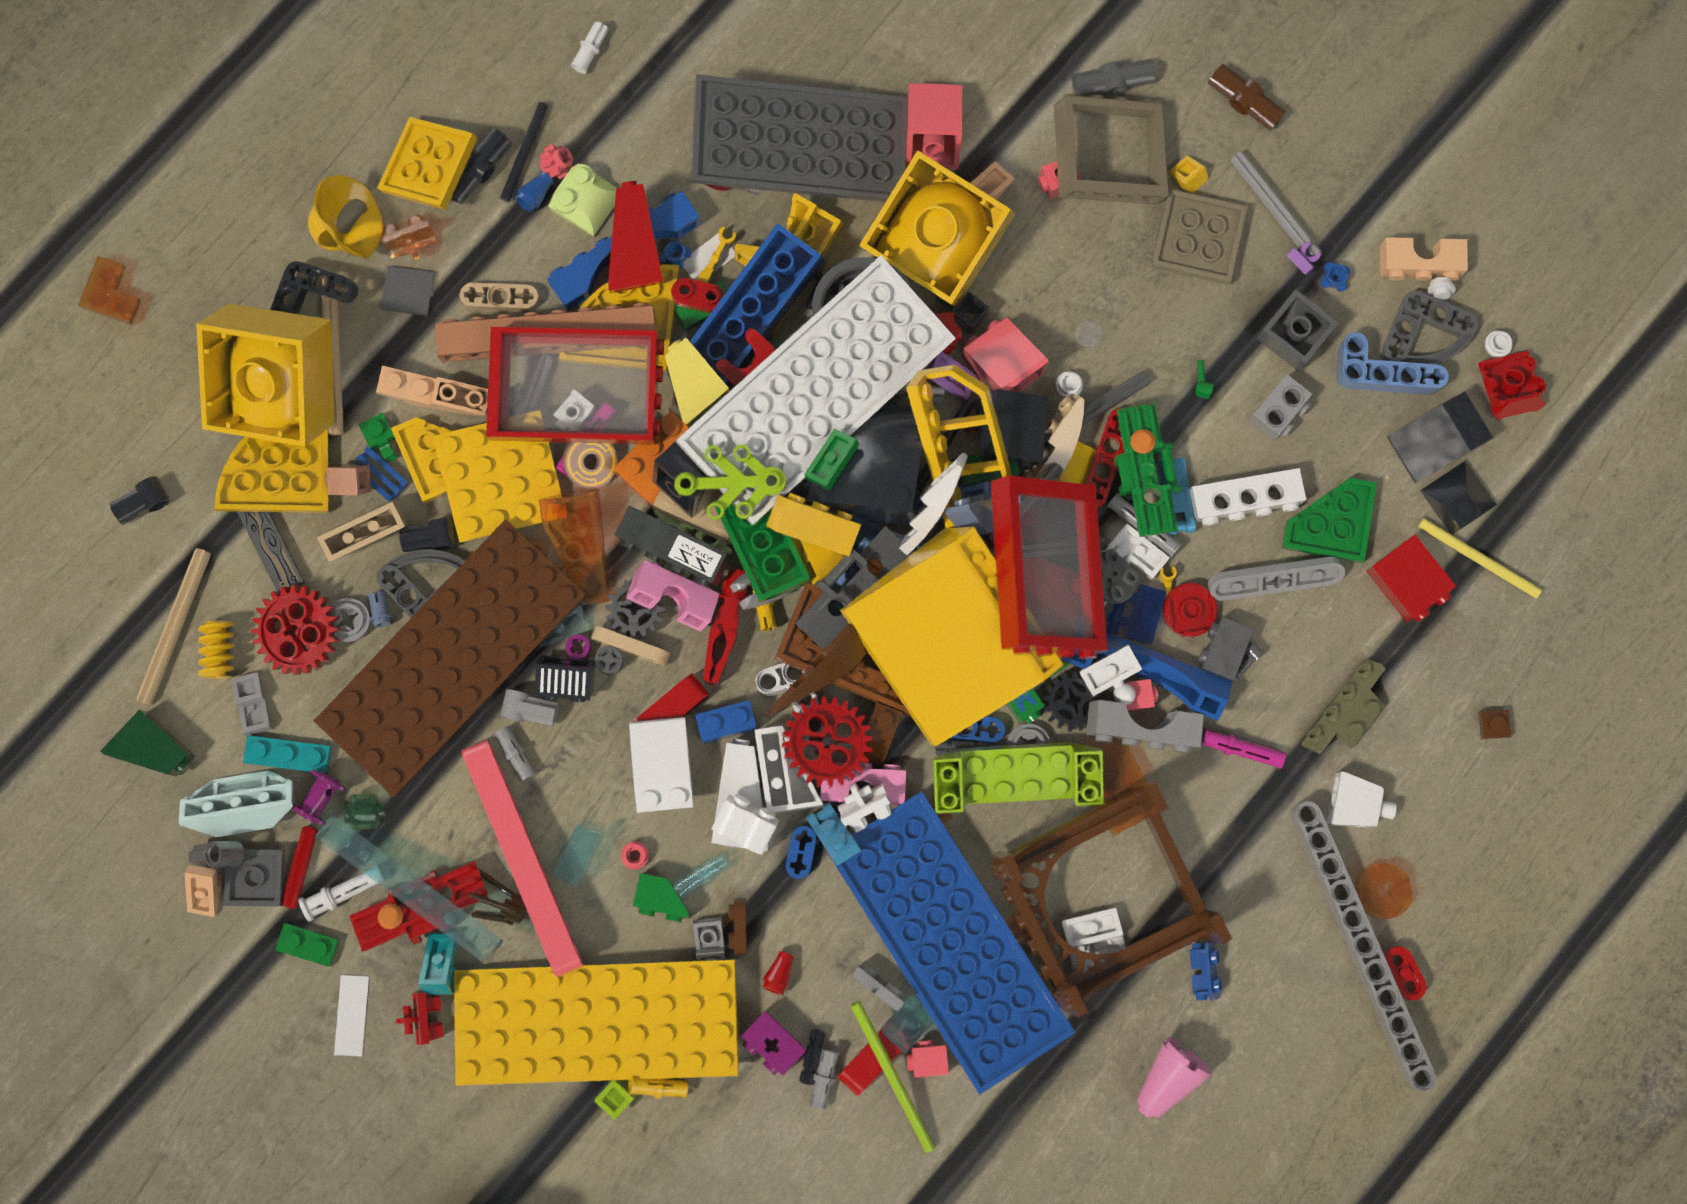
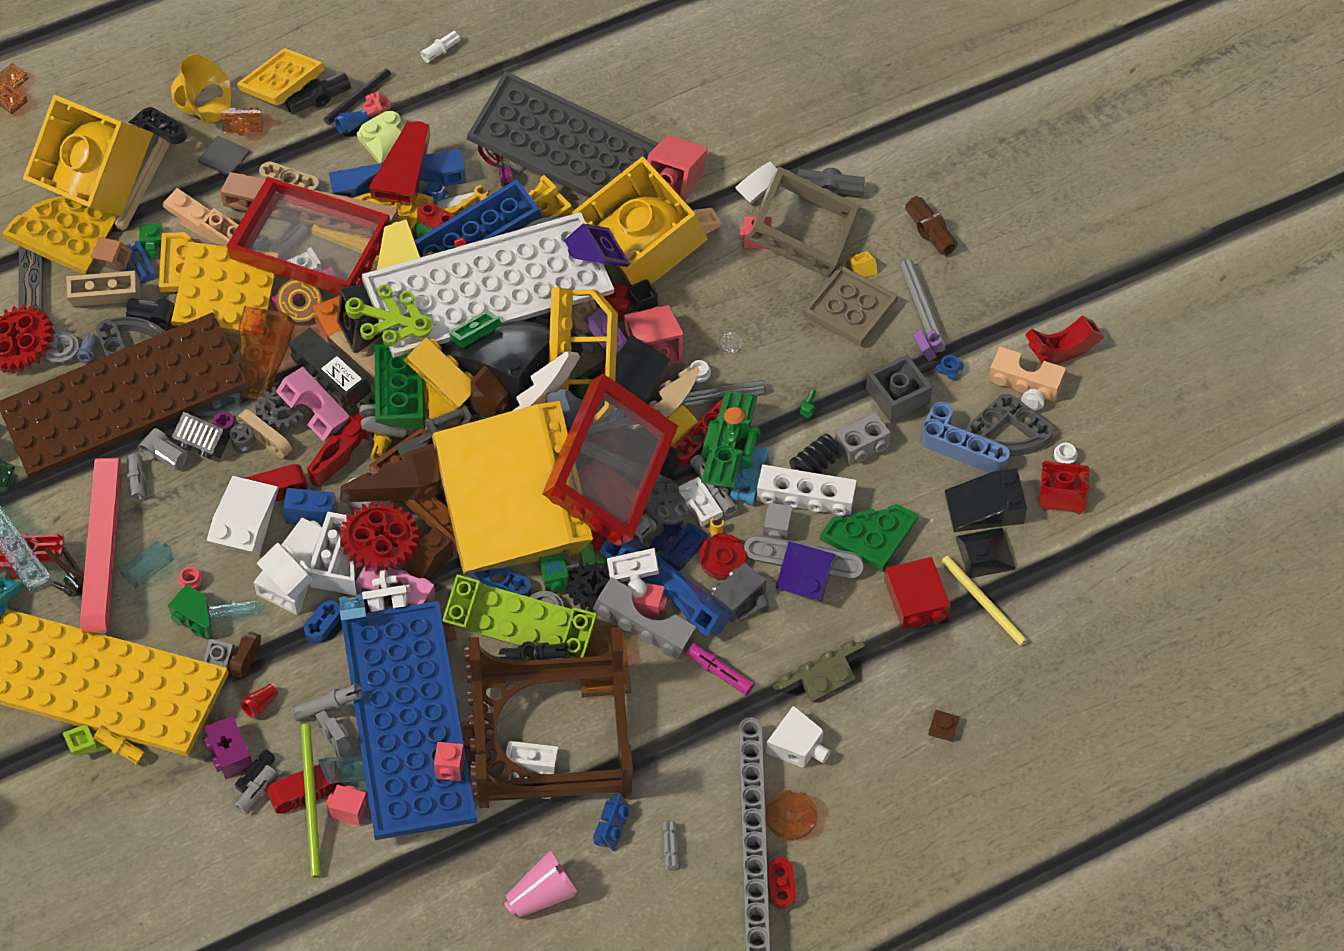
camera: 25 degrees right, 25 degrees down
none -> light grey pin [291,683,363,721]
none -> coral brick [434,742,465,781]
none -> reddish brown slope [470,366,509,418]
none -> magenta bush [499,165,512,186]
none -> black pin [499,641,570,661]
none -> dark purple slope [564,223,630,267]
none -> light grey axle [663,821,679,870]
none -> white slope [735,162,777,205]
none -> light grey brick [763,503,792,540]
none -> dark purple slope [776,541,836,601]
none -> black piece [789,434,842,474]
none -> red arch [1025,315,1104,364]

